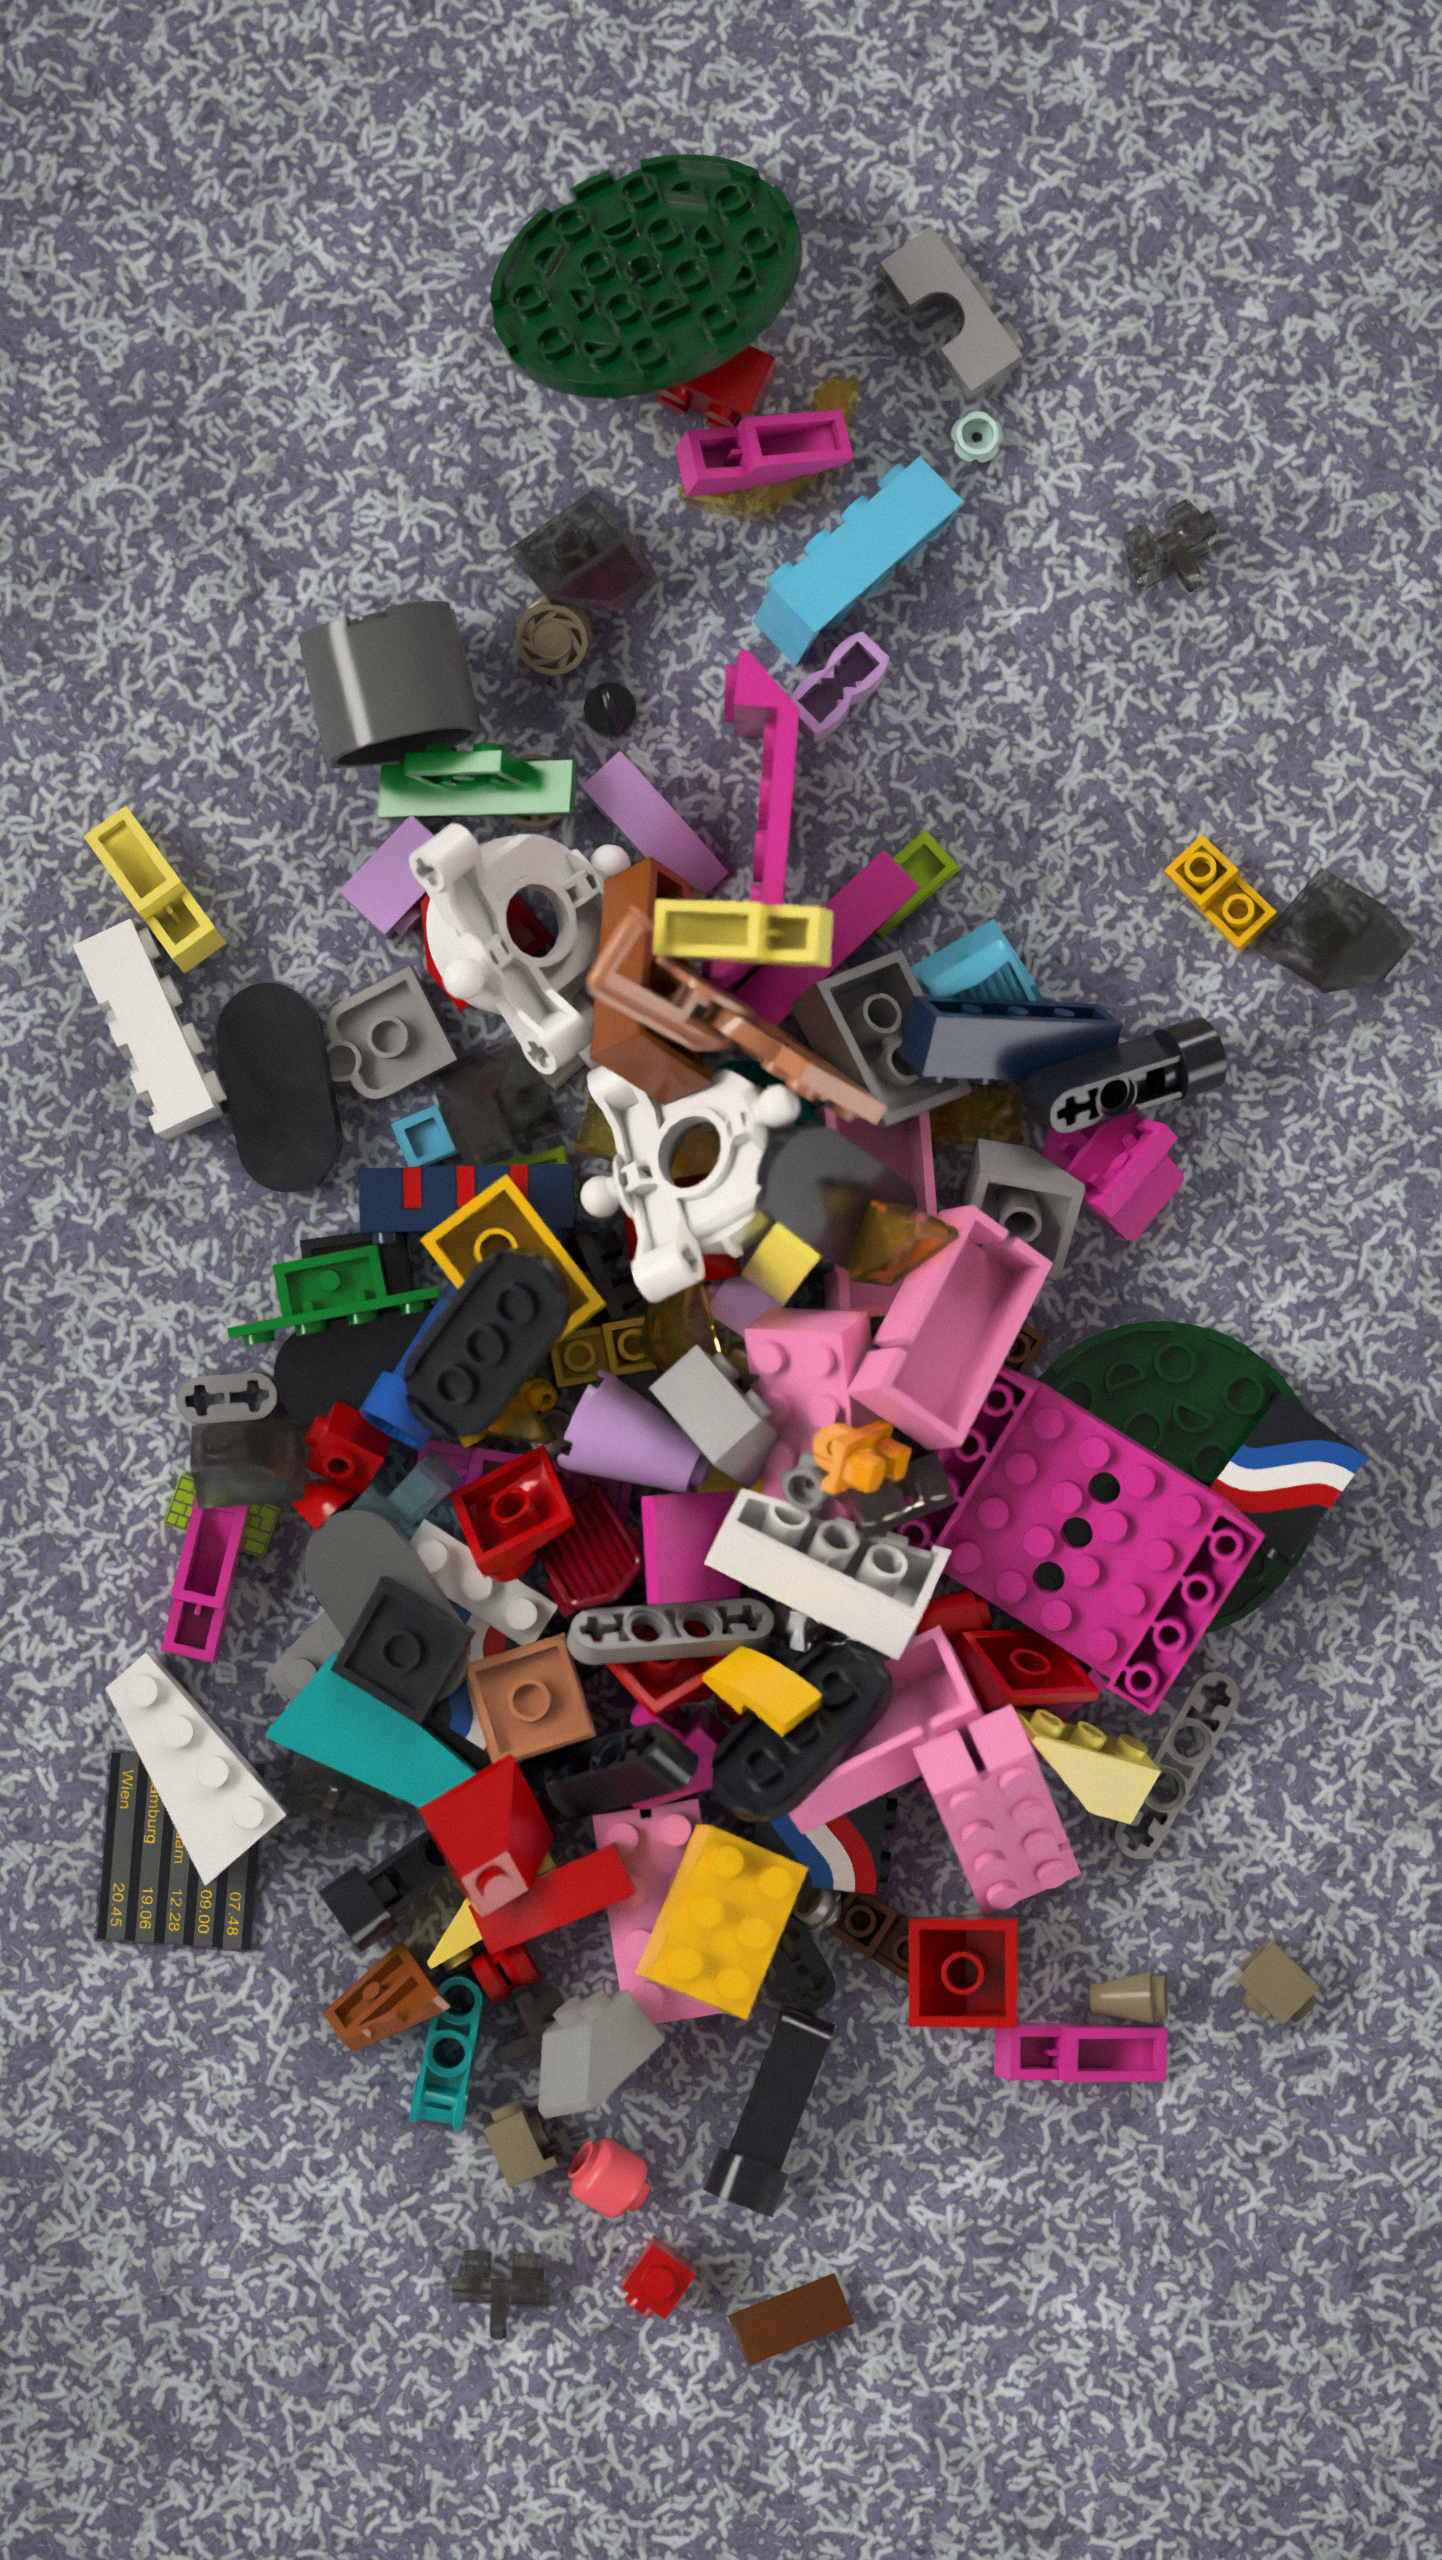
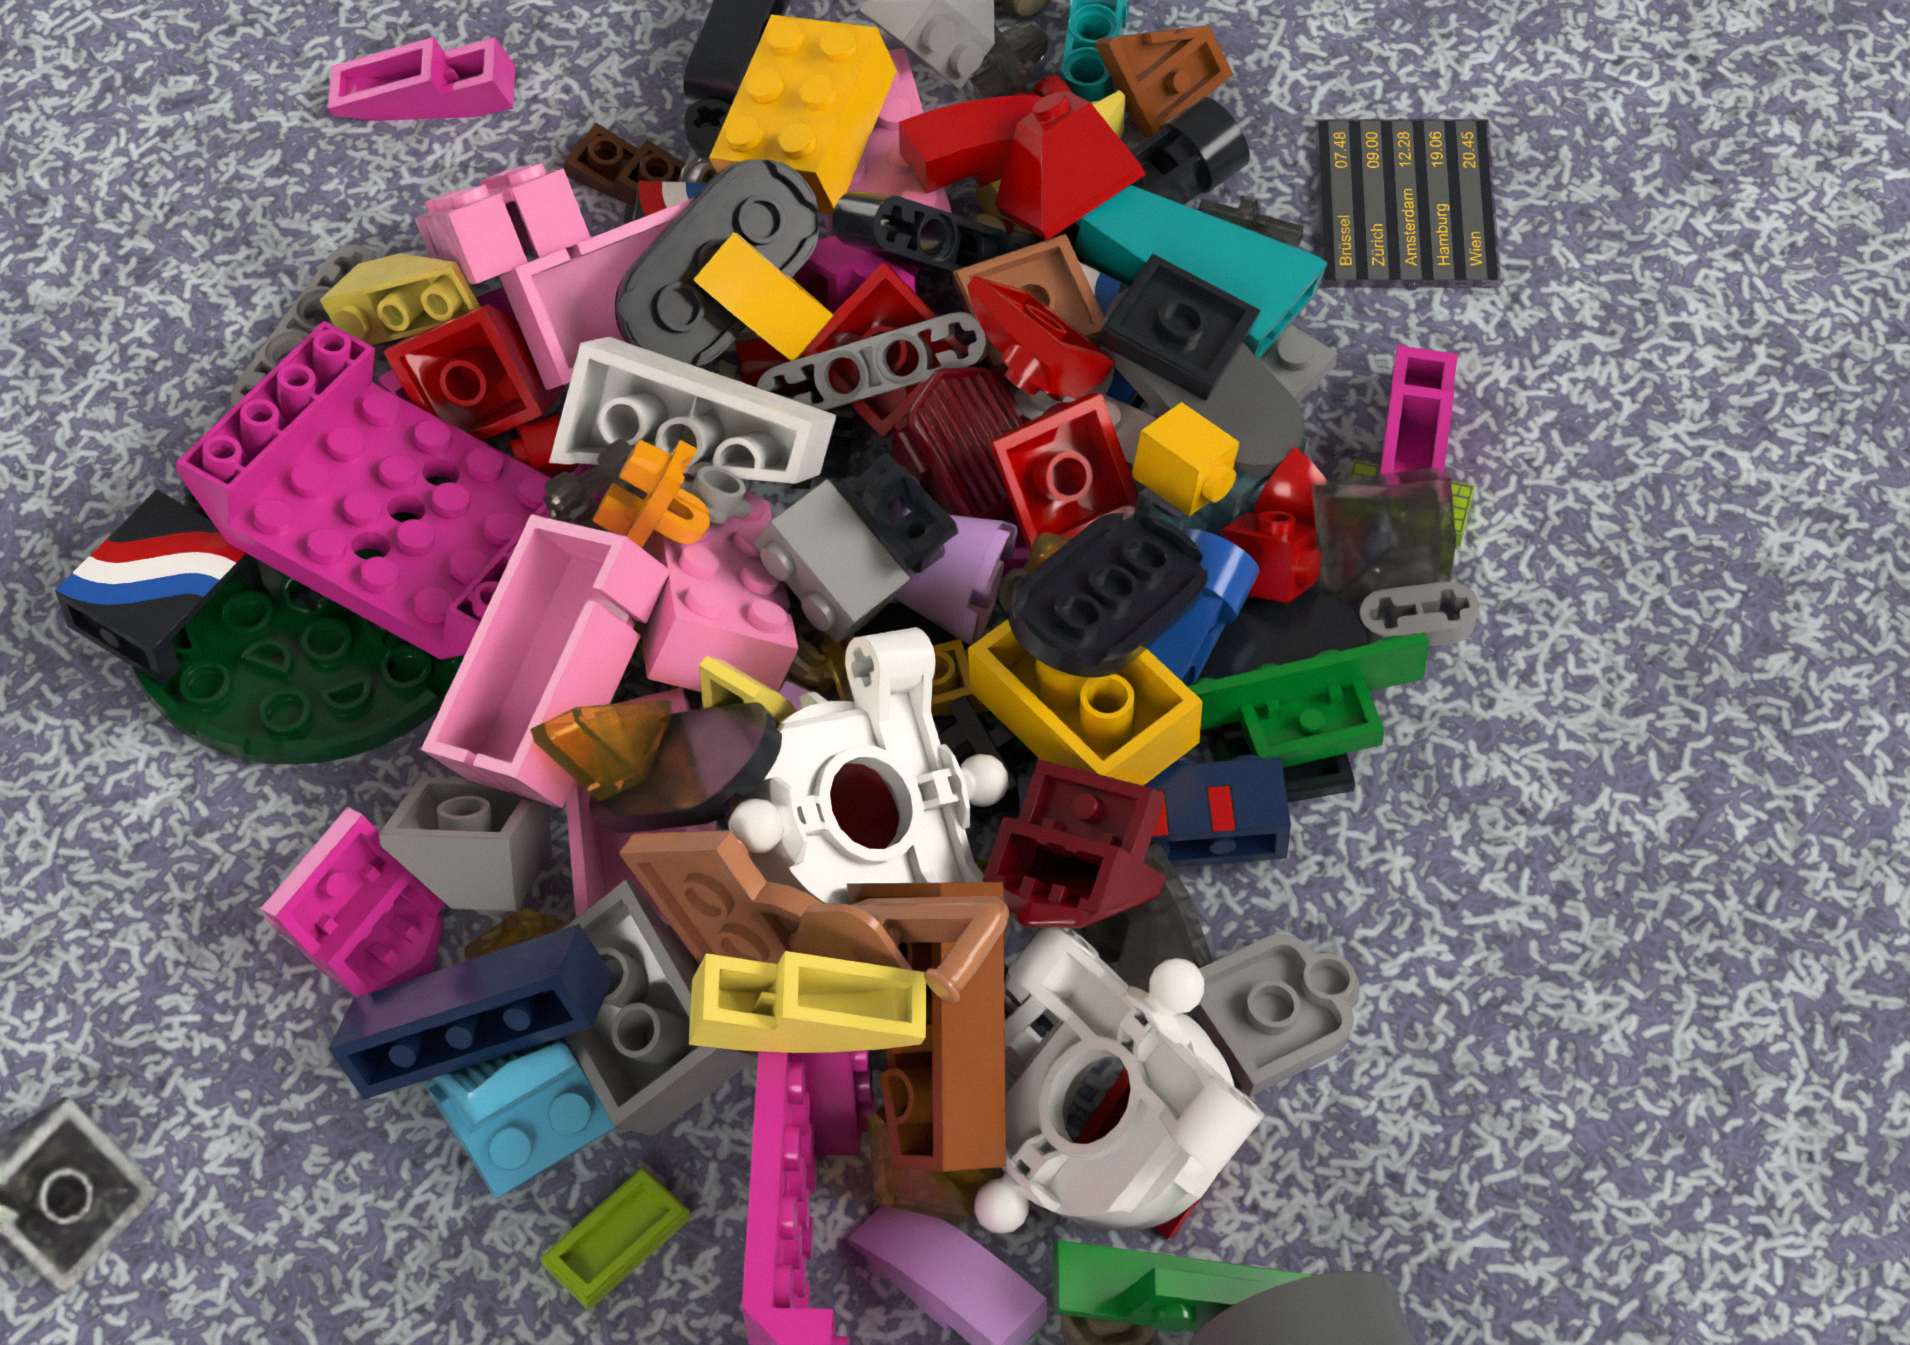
camera: 175 degrees right, 30 degrees down
white wedge [73,919,227,1141] -> none
light yellow slope [83,806,227,974] -> none
white wedge [105,1651,291,1886] -> none
black tile [217,983,343,1192] -> none
lavender piece [339,814,434,940] -> none
medium azure tile [391,1104,460,1167] -> none
dark pink tile [641,1491,741,1604] -> none
dark pink slope [733,850,921,1027] -> none
red slope [909,1914,1020,2028] -> none
black beam [1022,1017,1227,1133] -> none
dark tan cone [1090,1971,1168,2024] -> none
yellow slope [1164,835,1278,953] -> none
dark tan brick [1232,1938,1320,2025] -> none
none -> black hips [836,452,959,573]
none -> red slope [967,275,1116,402]
none -> dark red piece [982,759,1166,929]
none -> yellow brick [1131,402,1240,517]

